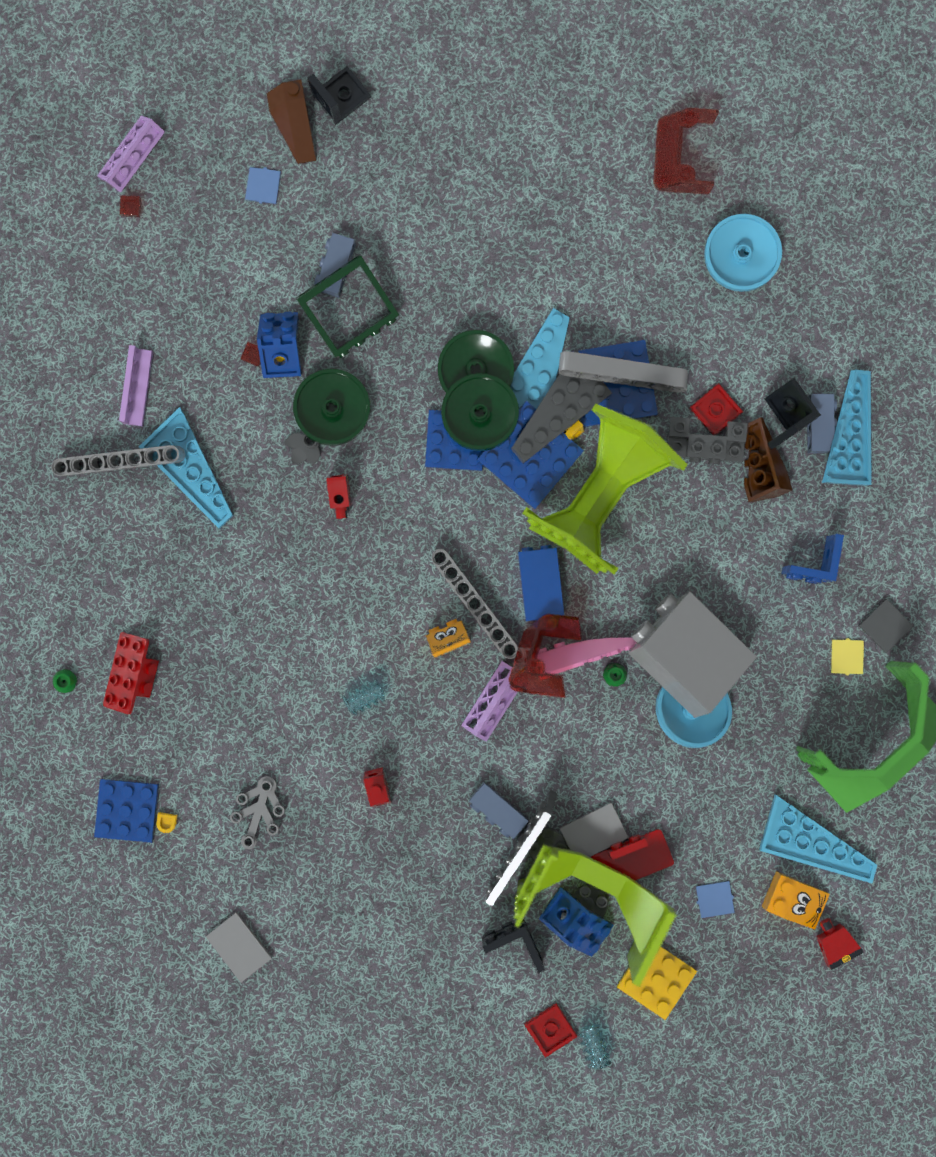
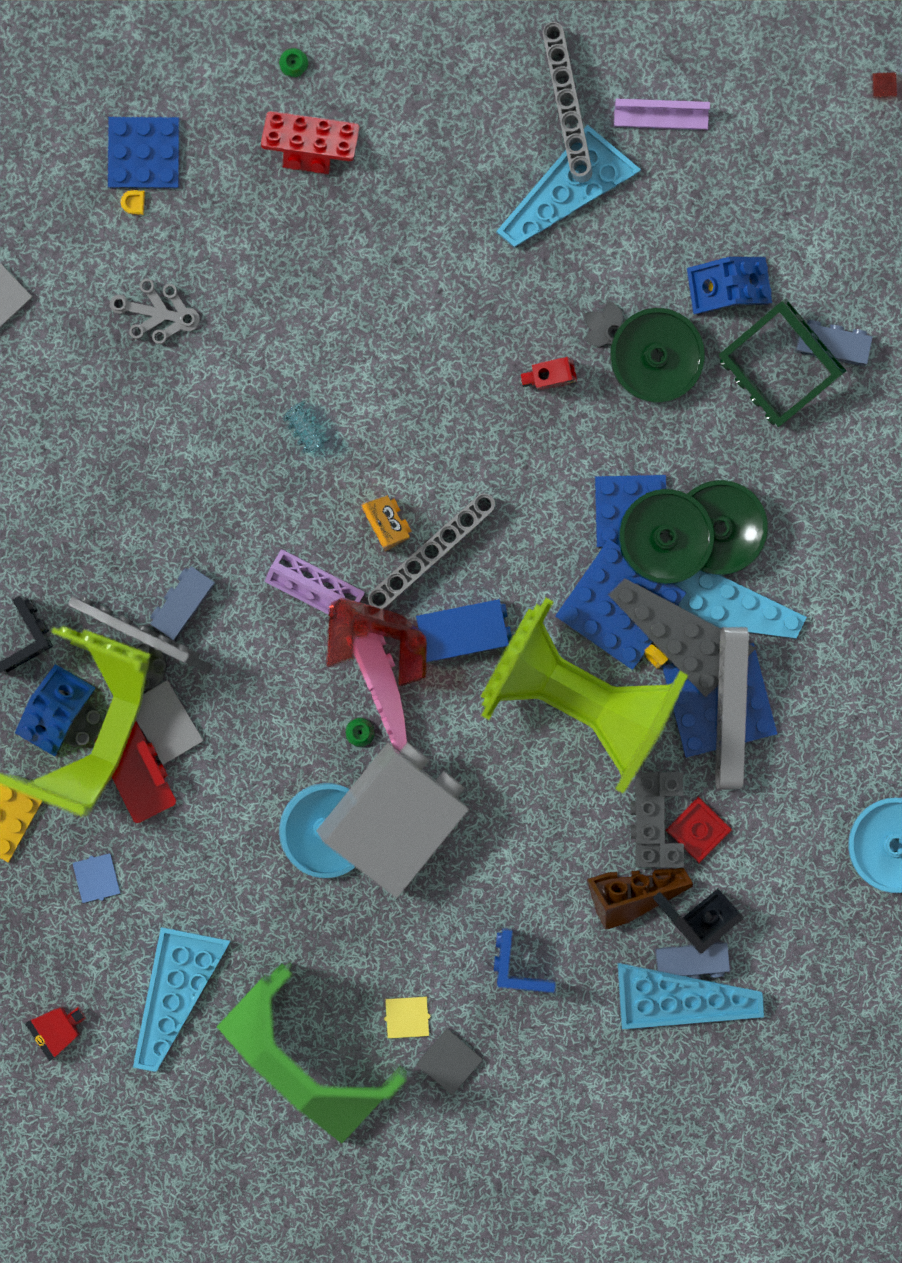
camera: 90 degrees right, 0 degrees up
clear red plate [241,342,261,367] -> none
red torso [363,767,392,807] -> none
light orange slope [762,871,830,929] -> none

